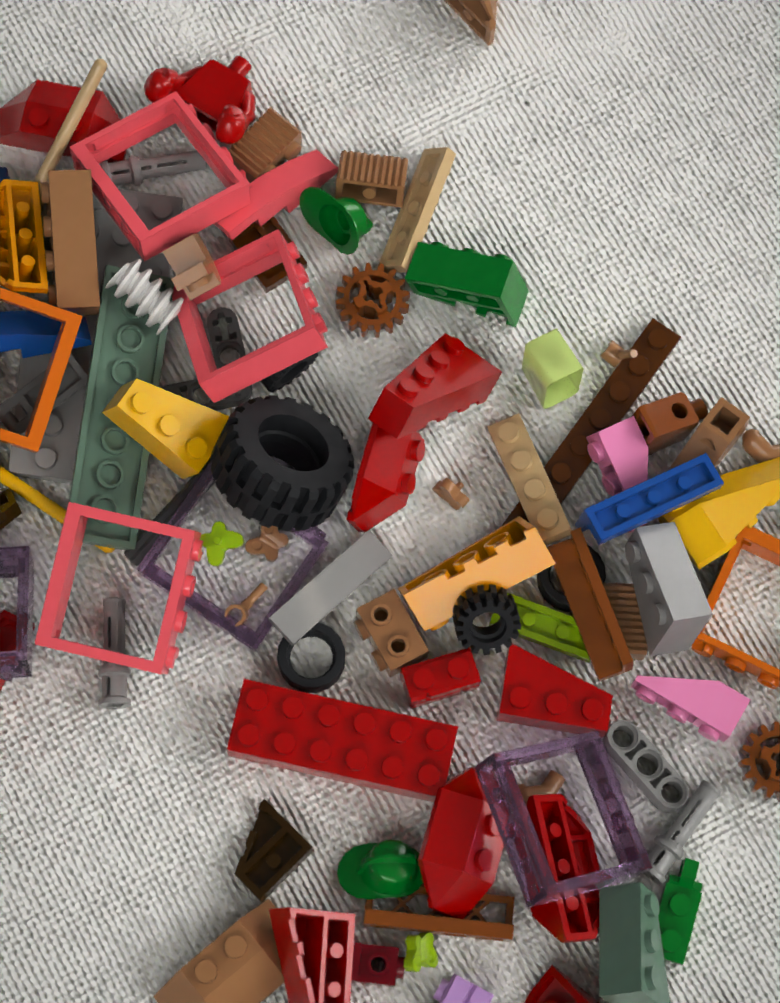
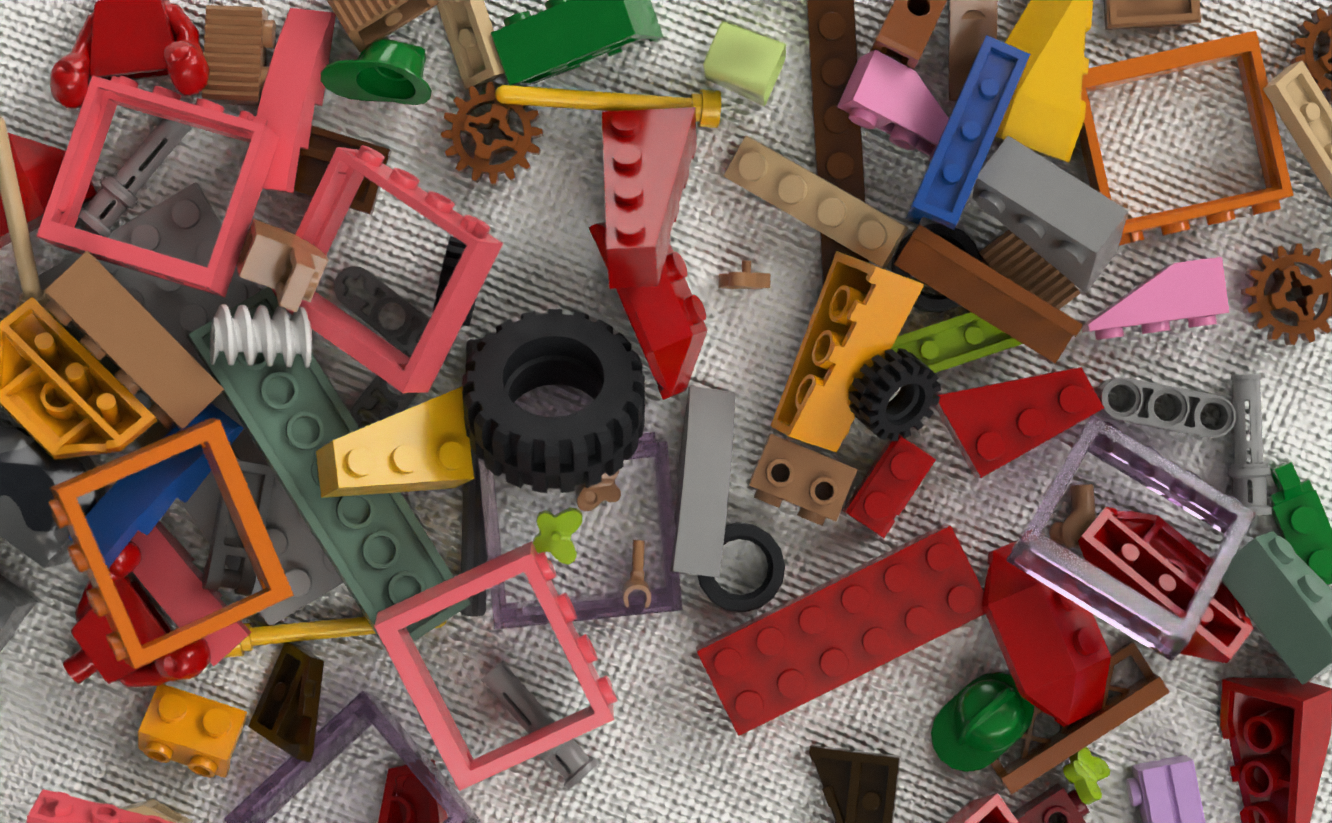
camera: 30 degrees left, 15 degrees up
none -> yellow piece [495,85,721,128]

